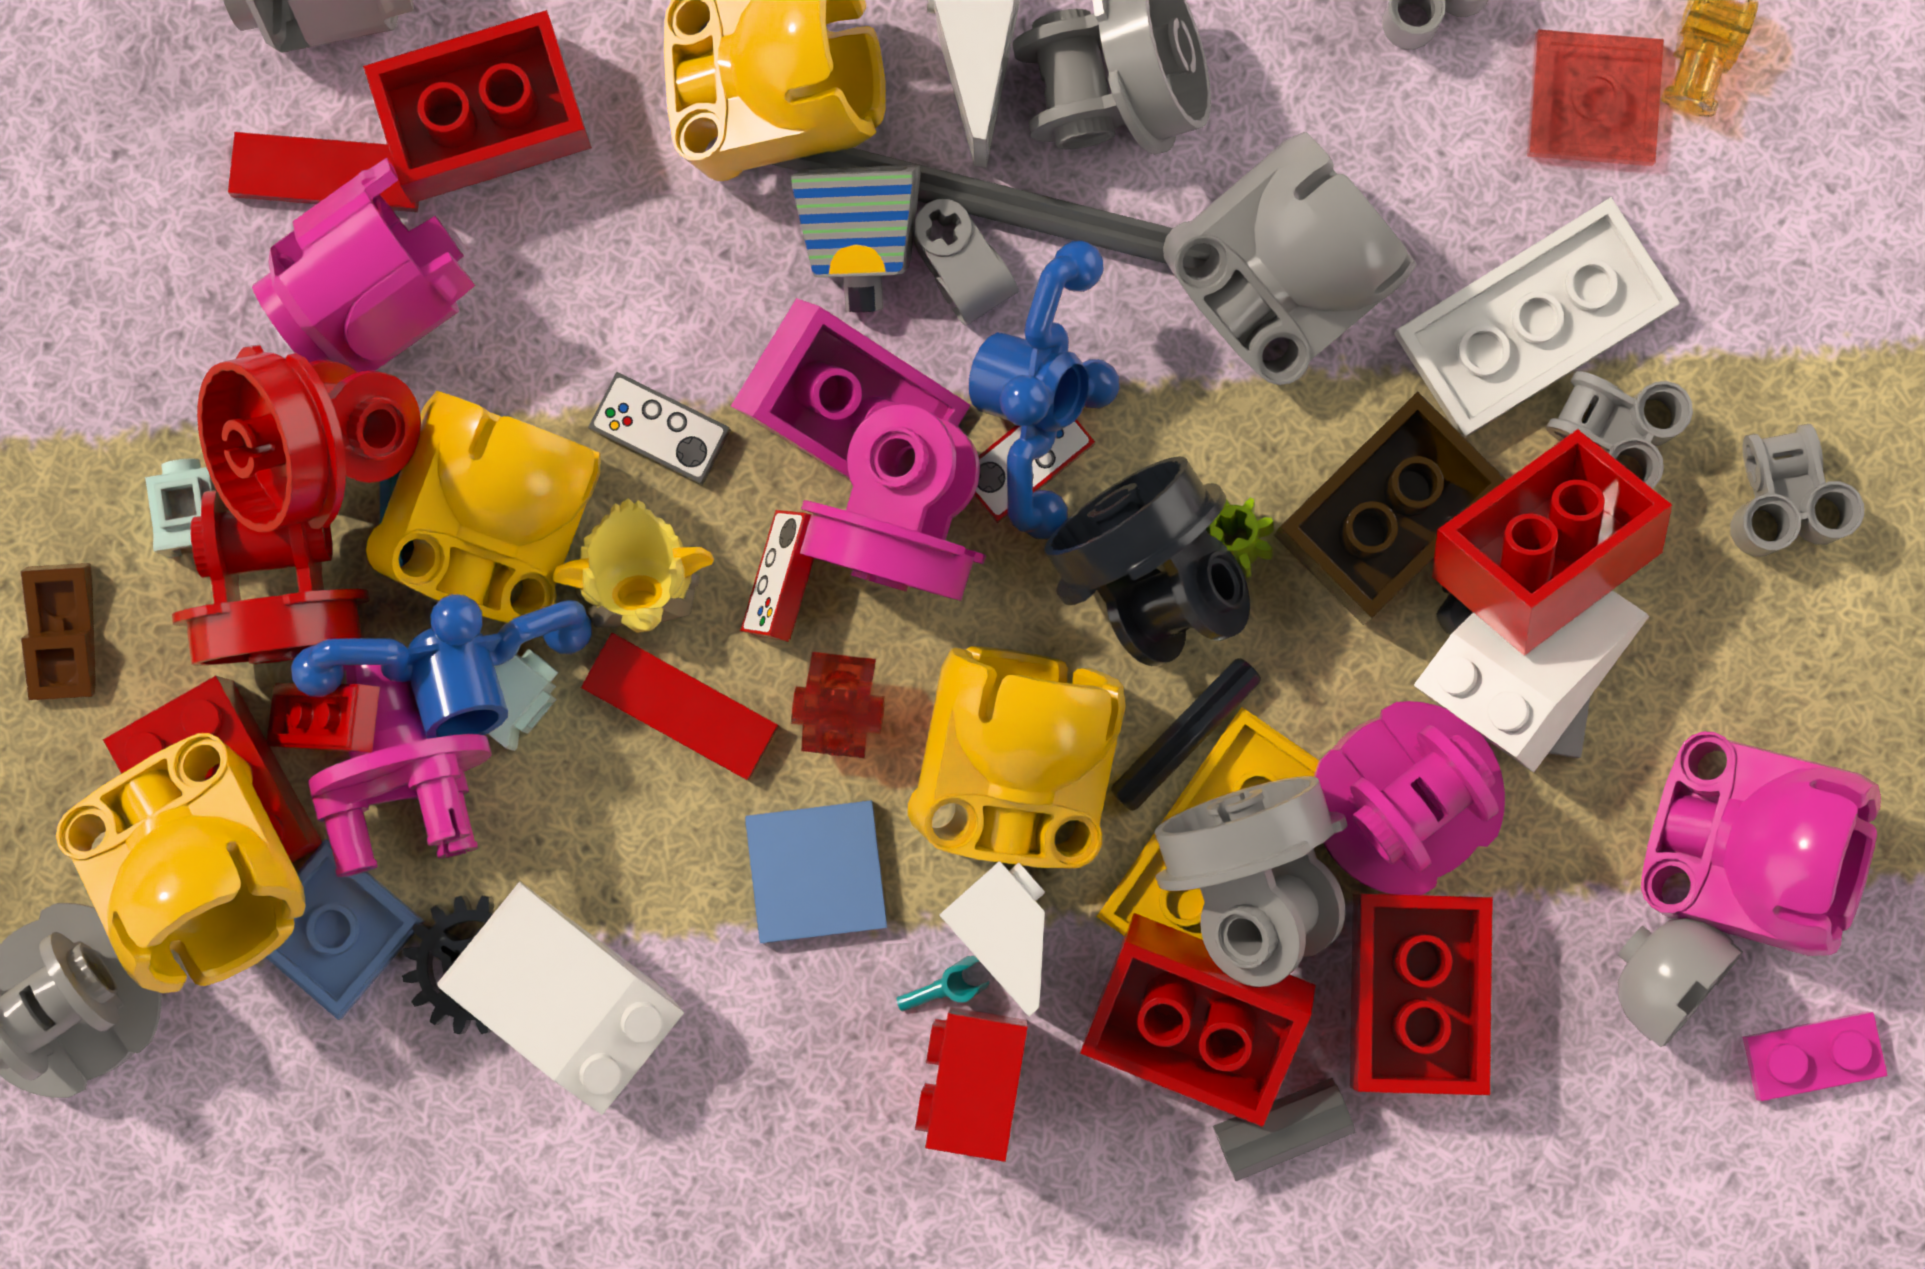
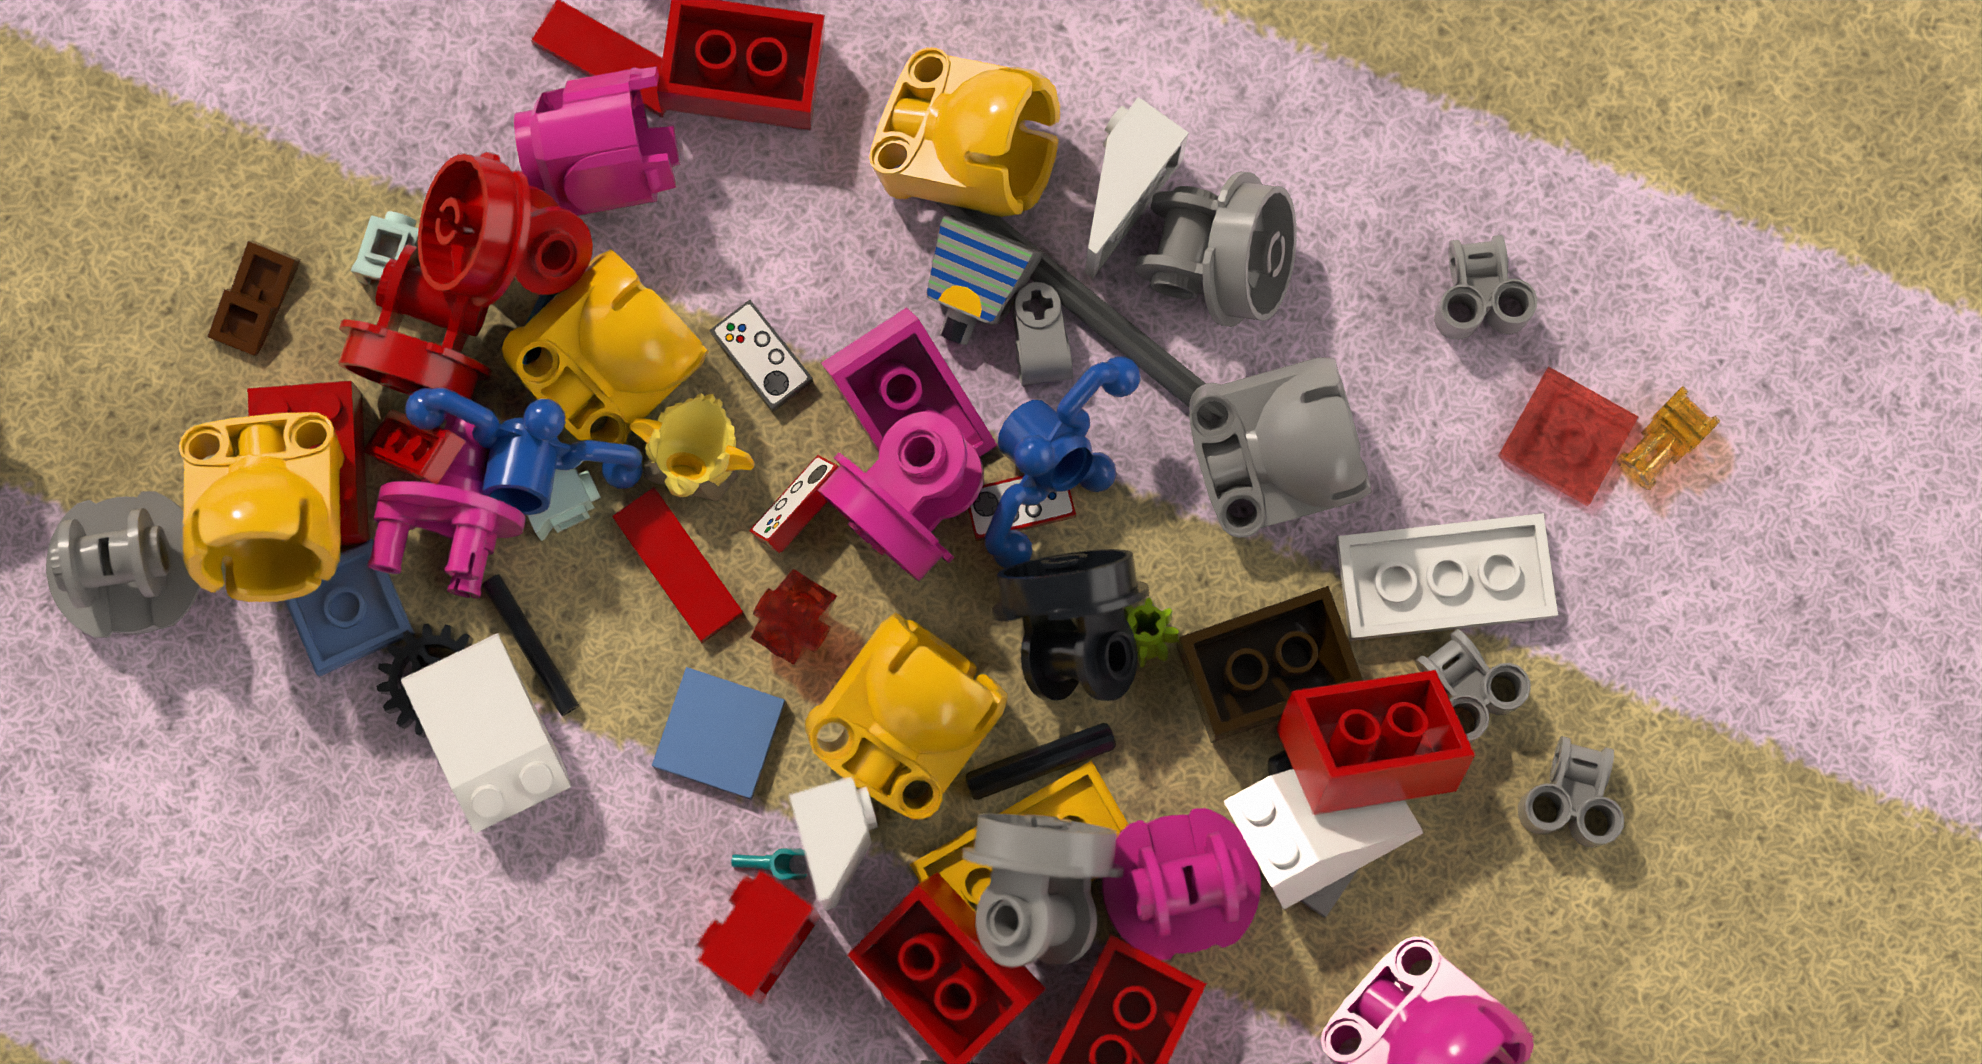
camera: 15 degrees right, 5 degrees down
none -> black piece [482,574,580,716]

